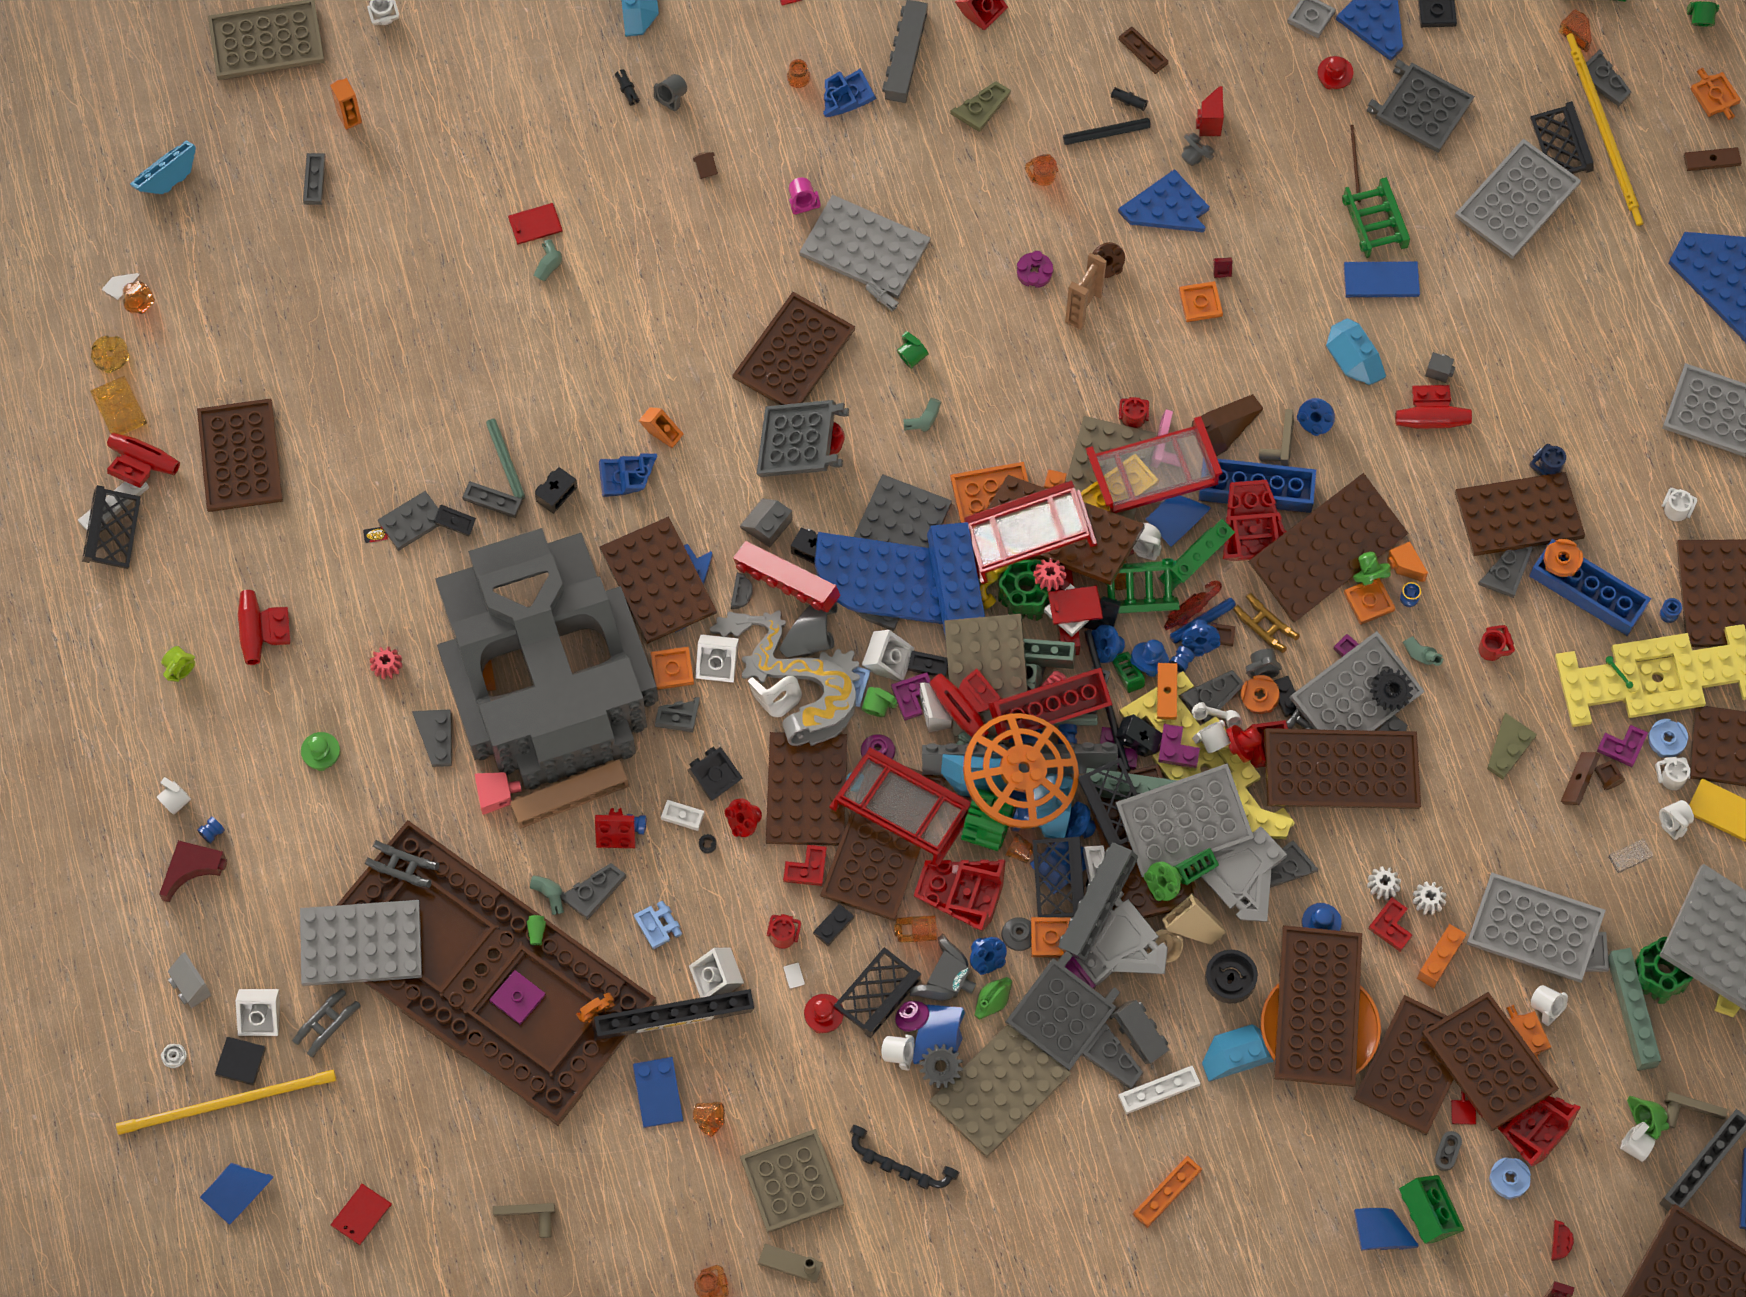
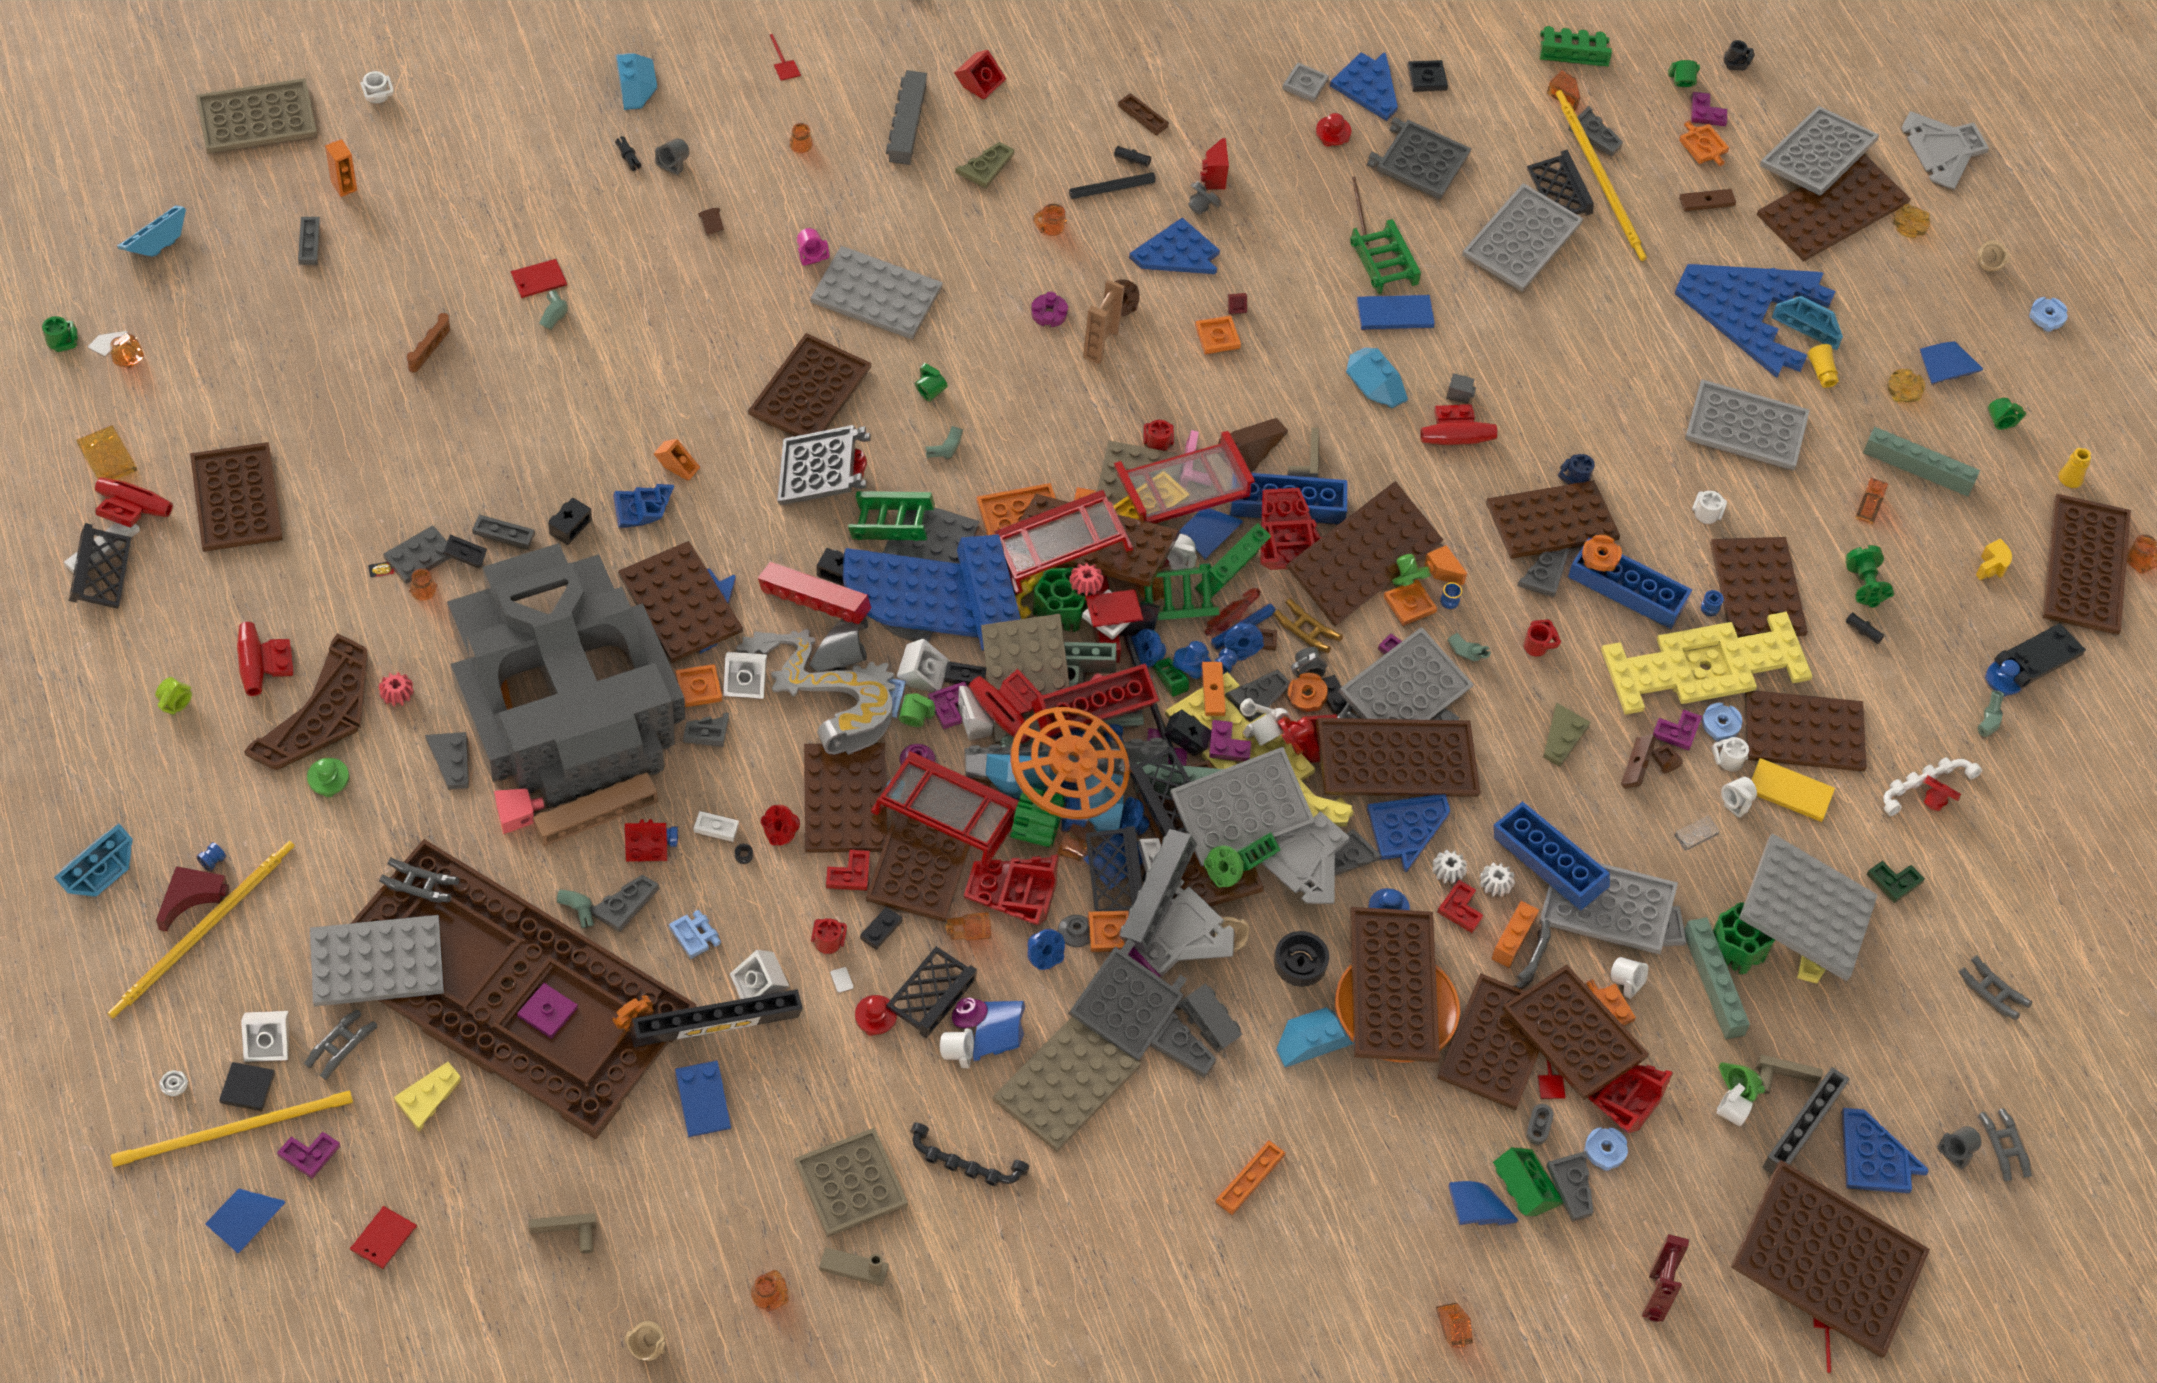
camera: 10 degrees left, 10 degrees down
clear yellow plate [91,335,129,373] -> none
white piece [157,777,191,815] -> none
light grey slope [168,952,212,1009] -> none
sand green axle [486,419,525,500] -> none
bright green cone [527,915,546,945] -> none
black plate [687,746,743,801] -> none
clear orange piece [693,1101,725,1137] -> none
dark grey tile [731,572,753,609] -> none
dark grey slope [740,498,793,548] -> none
white piece [748,676,802,717] -> none
blue slope [823,68,877,117] -> none
light grey axle [866,281,899,312] -> none
dark grey torso [910,933,976,1001] -> none
dark grey gear [919,1044,964,1088] -> none
bright green hat [974,977,1012,1020] -> none
white plate [1118,1066,1200,1114] -> none
tan slope [1162,894,1226,945] -> none
blue plate [1297,398,1335,436] -> none
black gear [1370,668,1413,712] -> none
red tile [1551,1220,1574,1261] -> none
green hinge [1605,656,1633,689] -> none
none -> green piece [42,316,78,352]
none -> dark azure wedge [54,823,133,897]
none -> yellow axle [107,841,295,1019]
none -> reddish brown wing [244,633,368,770]
none -> magenta plate [277,1131,341,1179]
none -> light yellow wing [394,1062,461,1131]
none -> dark orange plate [407,313,451,372]
none -> clear orange piece [409,568,438,600]
none -> green fence [848,491,935,541]
none -> blue wing [1367,795,1450,872]
none -> blue brick [1493,801,1610,911]
none -> dark grey piece [1514,920,1551,989]
none -> dark grey wing [1546,1151,1593,1222]
none -> magenta plate [1691,91,1728,127]

